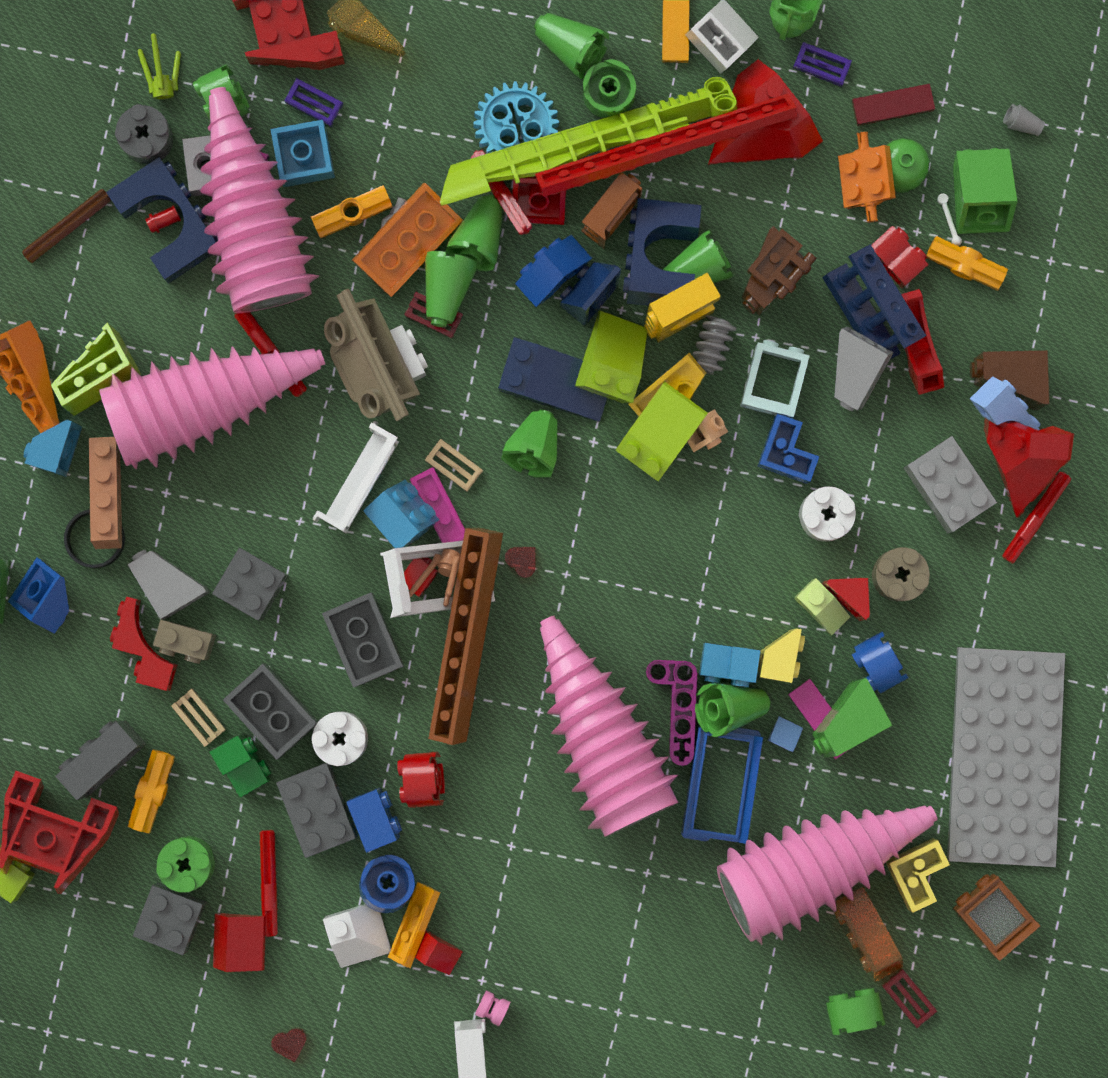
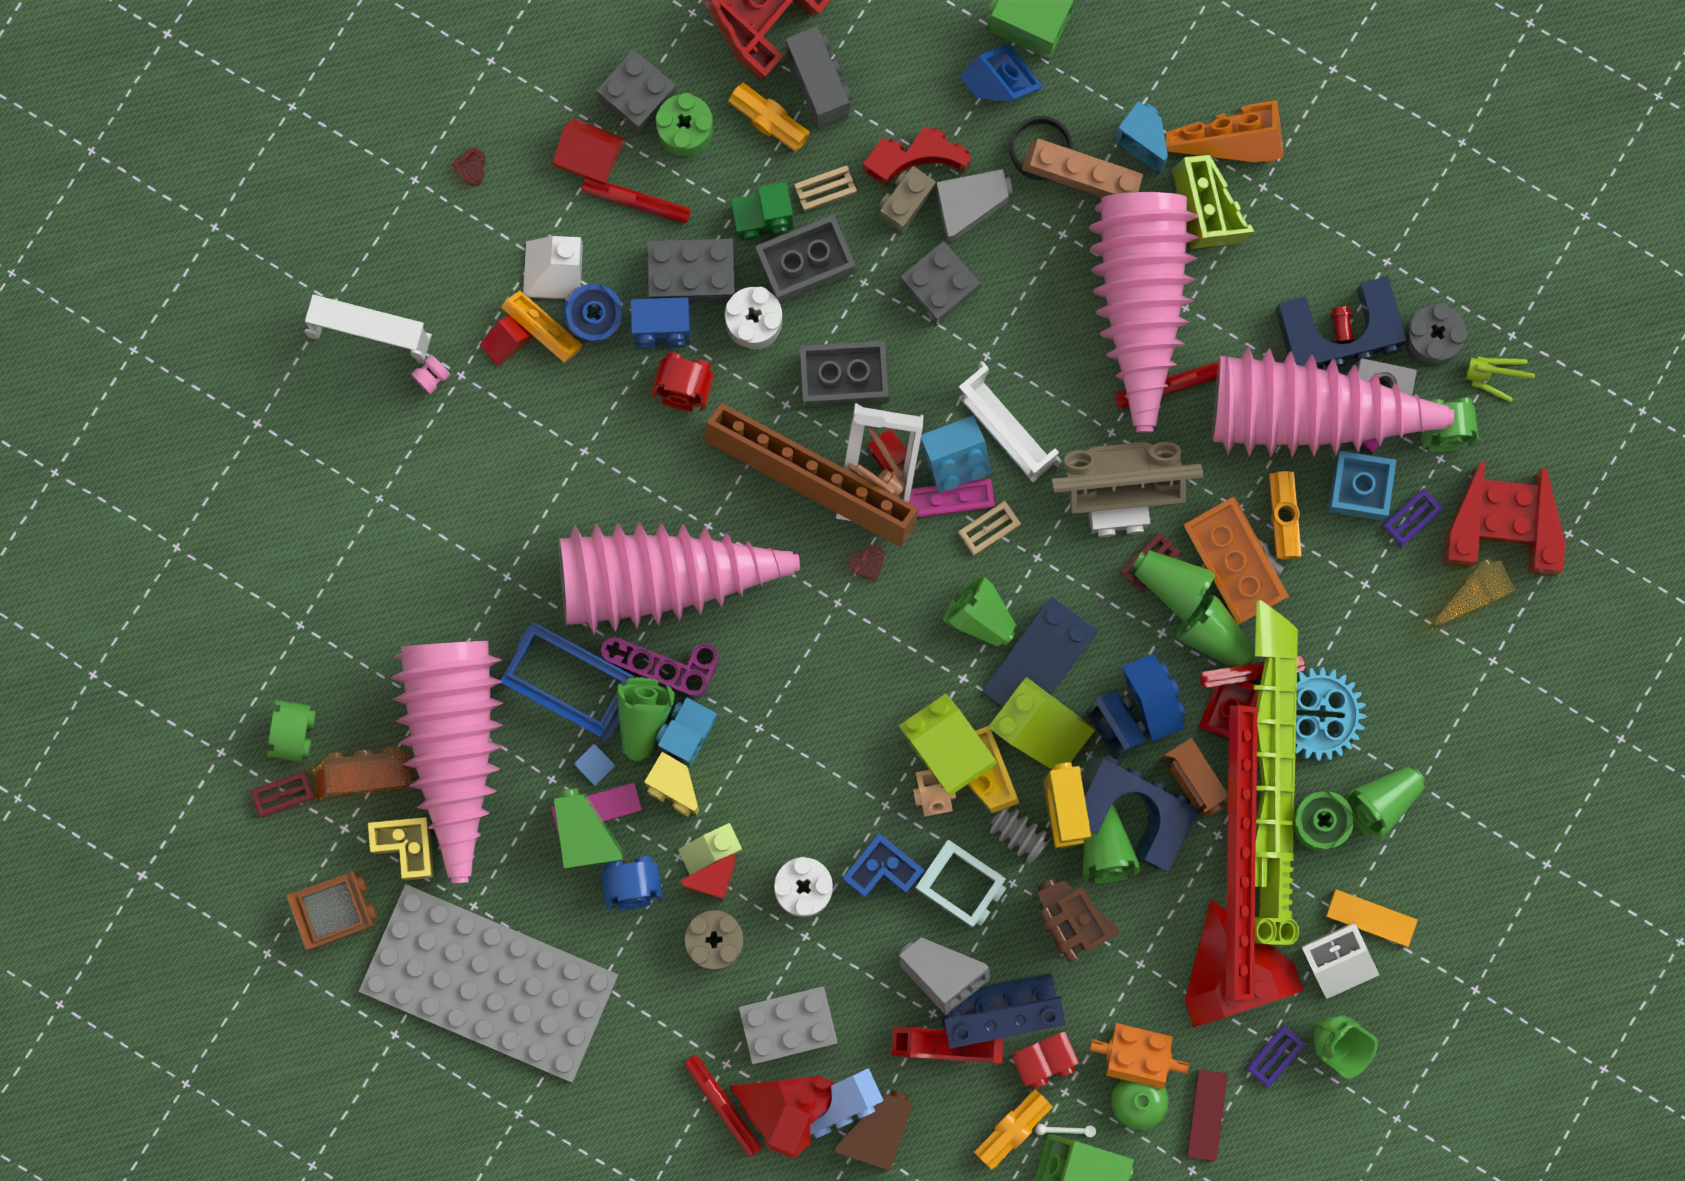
camera: 105 degrees right, 5 degrees down
reddish brown axle [22,189,111,263] -> none

